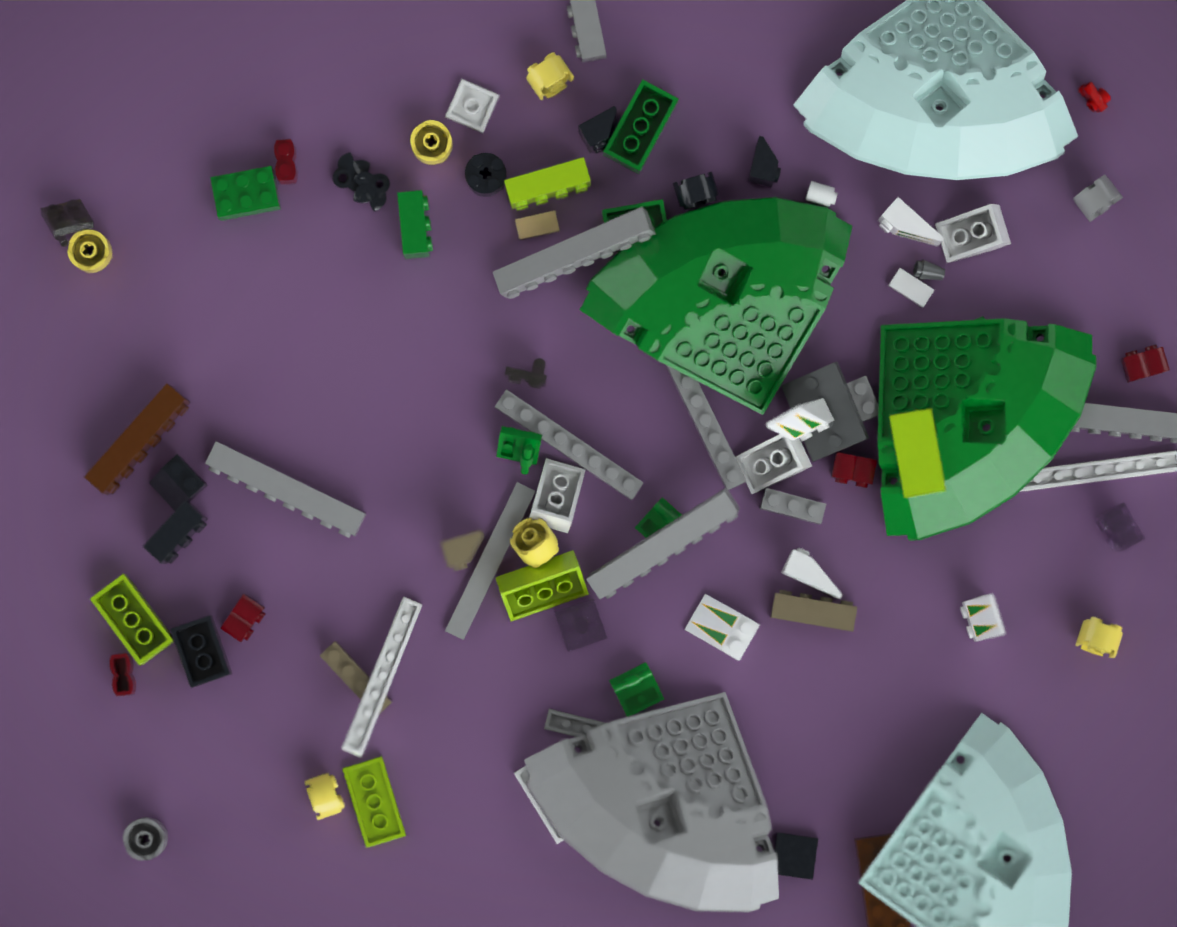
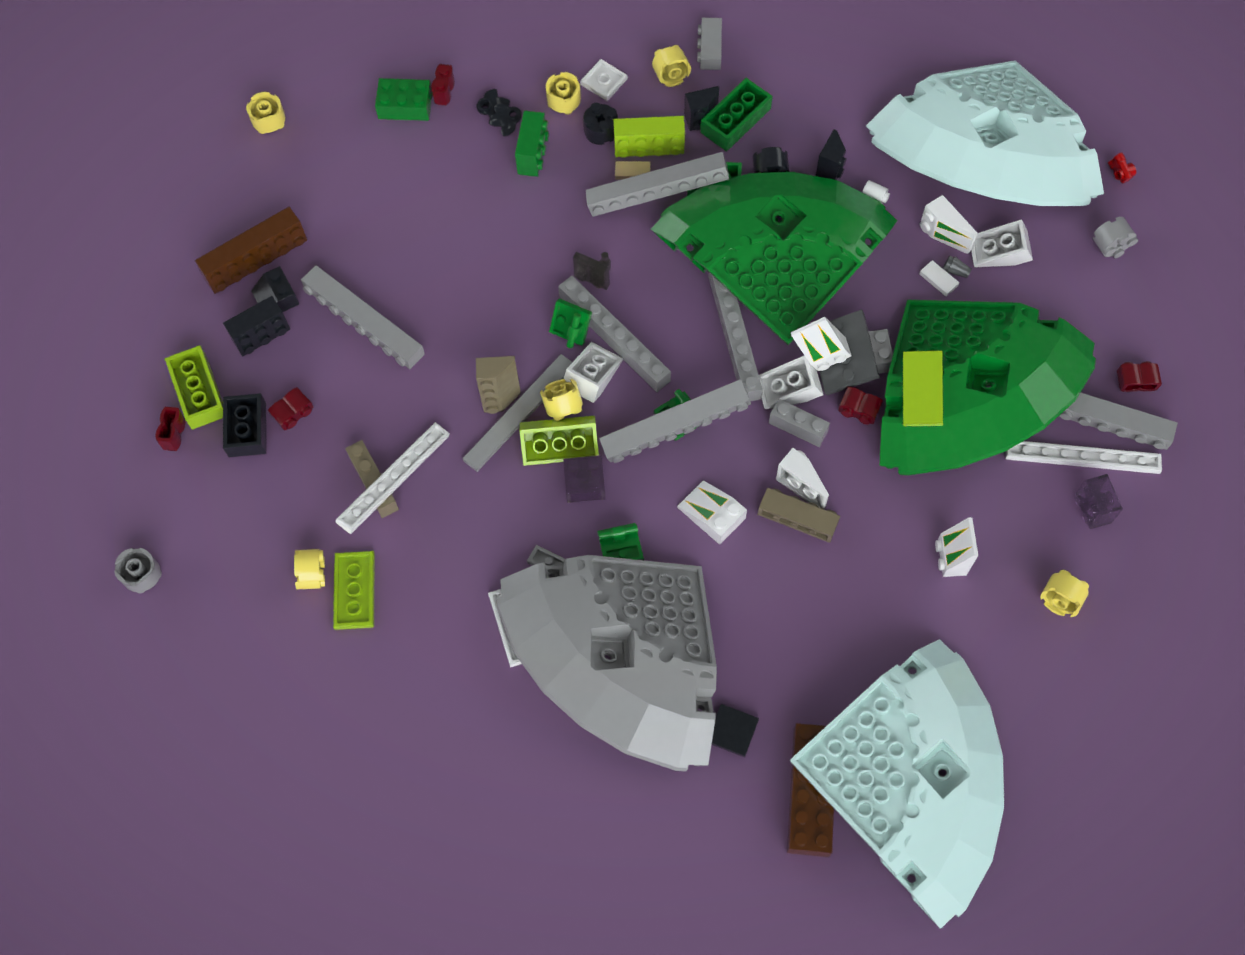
camera: 20 degrees right, 20 degrees down
clear smoke plate [41,199,94,247] -> none

